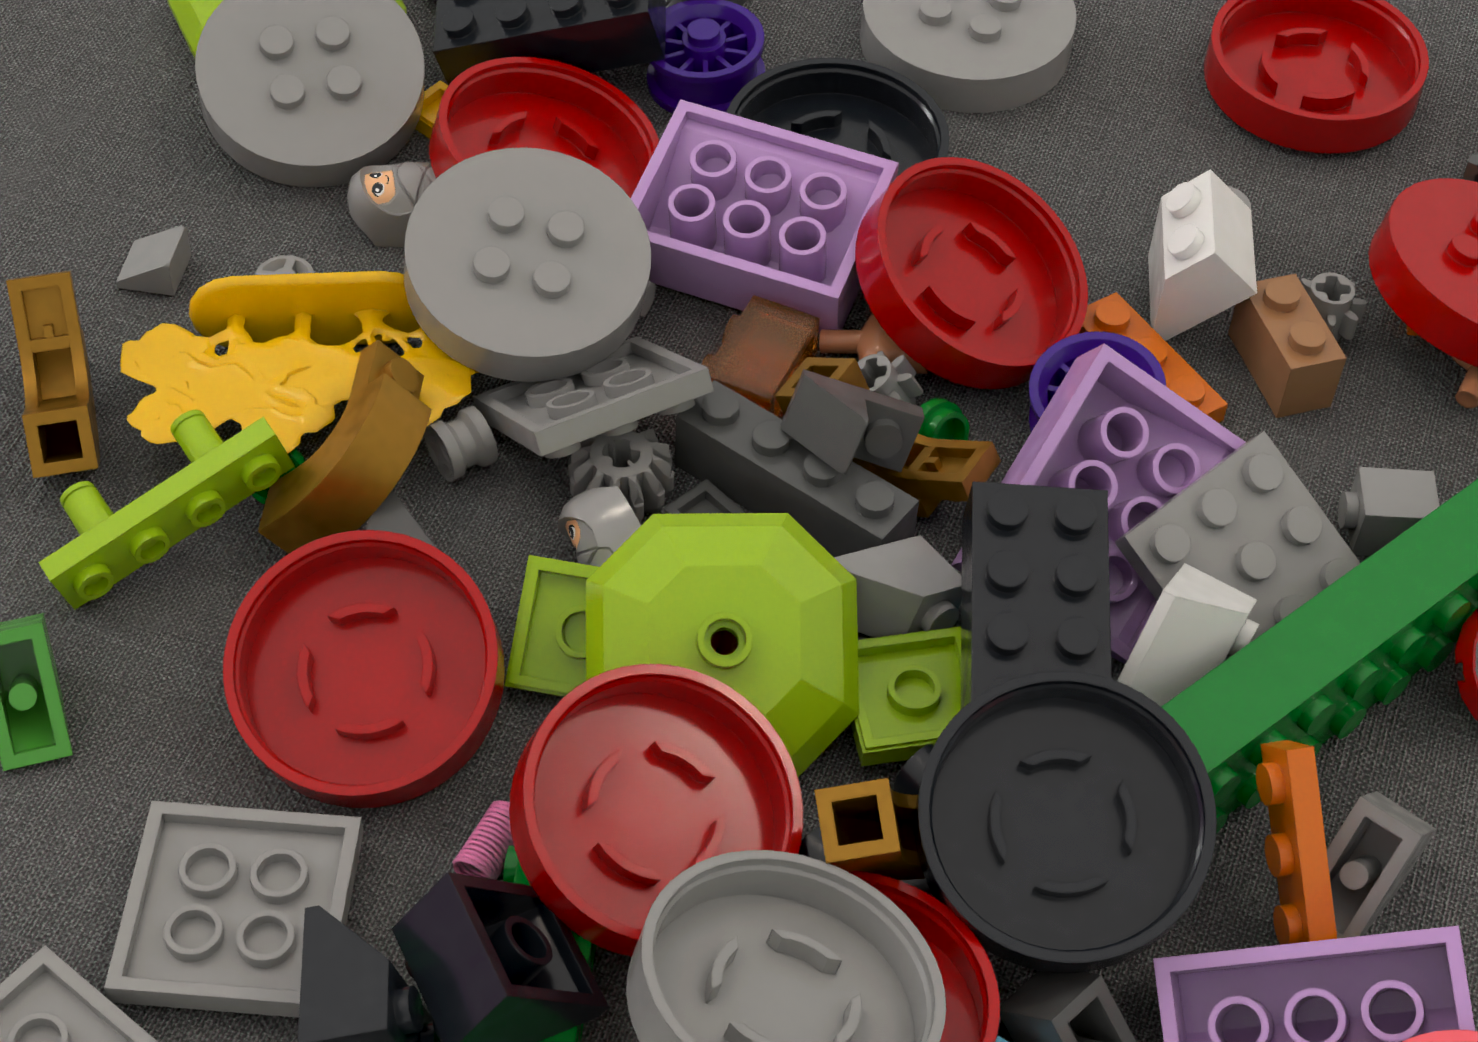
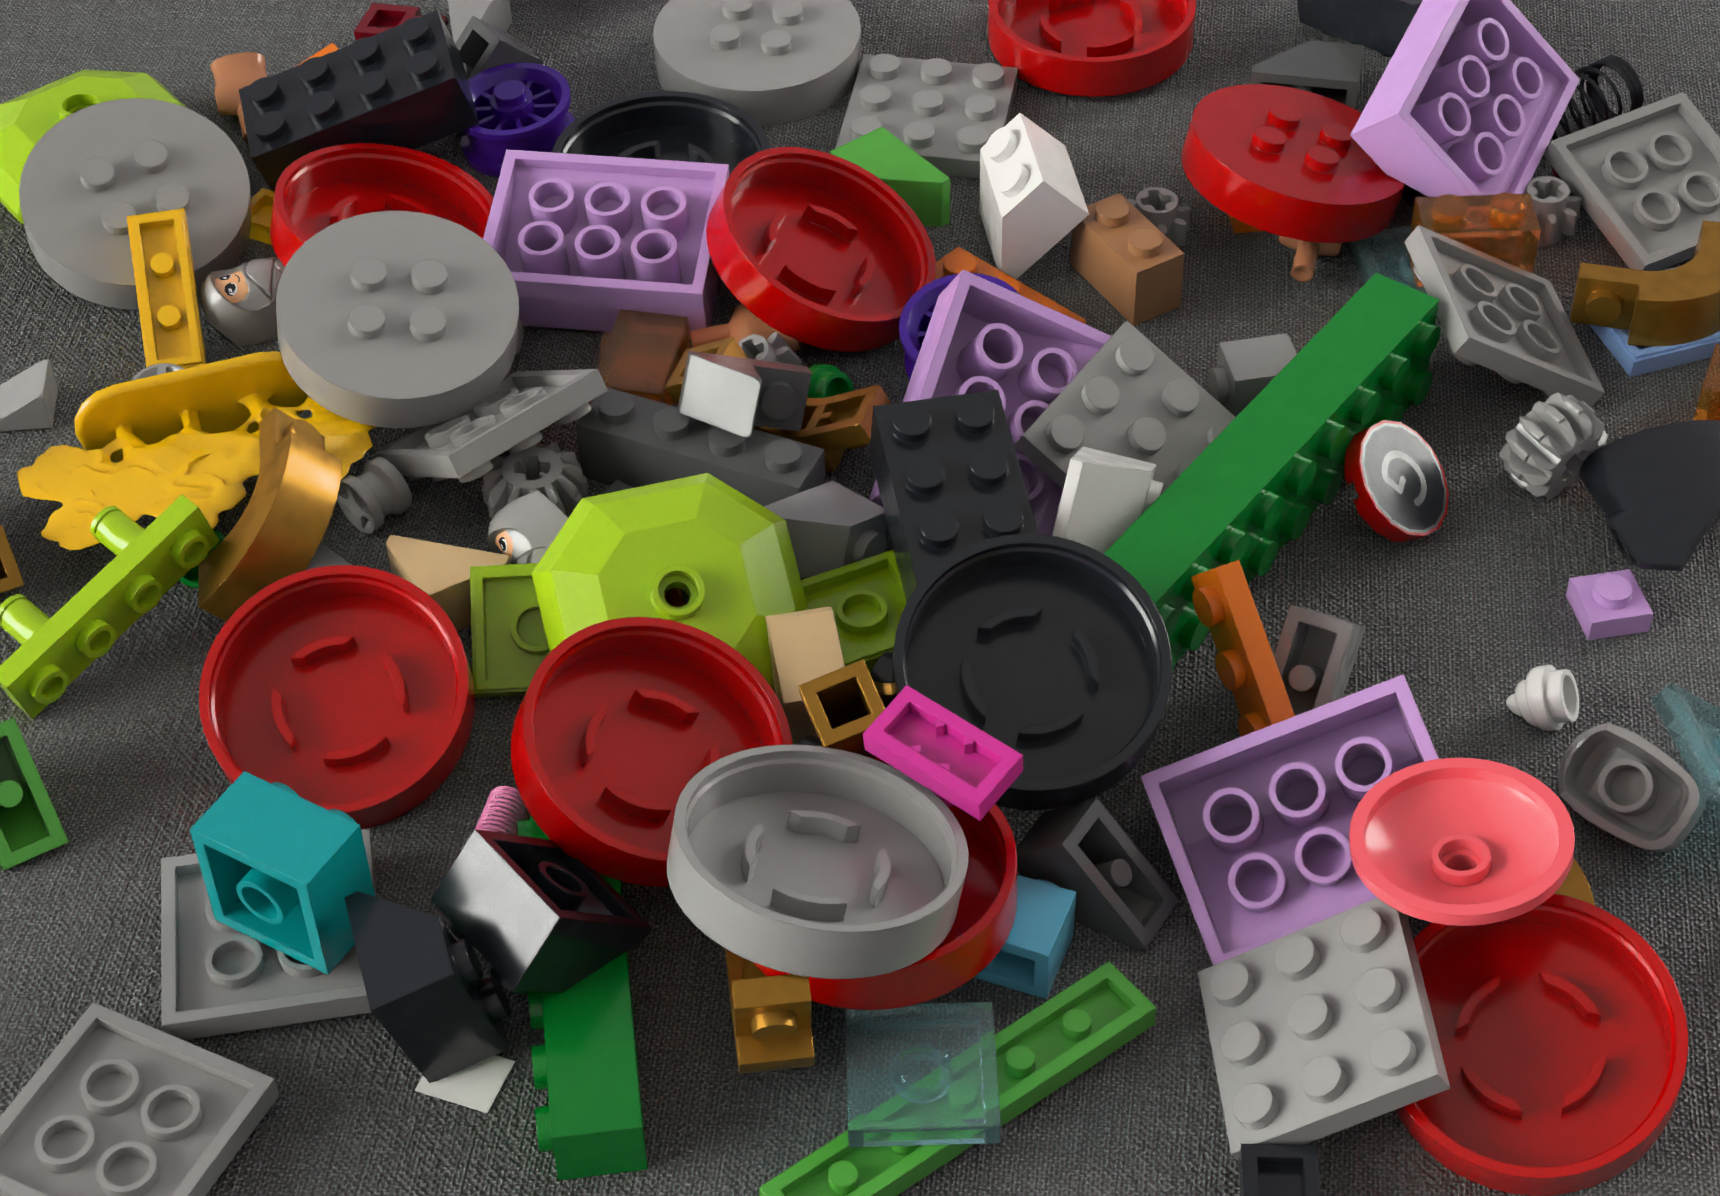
camera: 10 degrees left, 5 degrees down
none -> yellow tile [127,208,207,369]
none -> teal brick [190,771,376,975]
none -> tan slope [386,535,511,631]
none -> tan slope [765,606,845,743]
none -> bright green slope [830,127,950,227]
none -> light grey plate [835,54,1018,179]
none -> dark pink tile [863,685,1023,821]

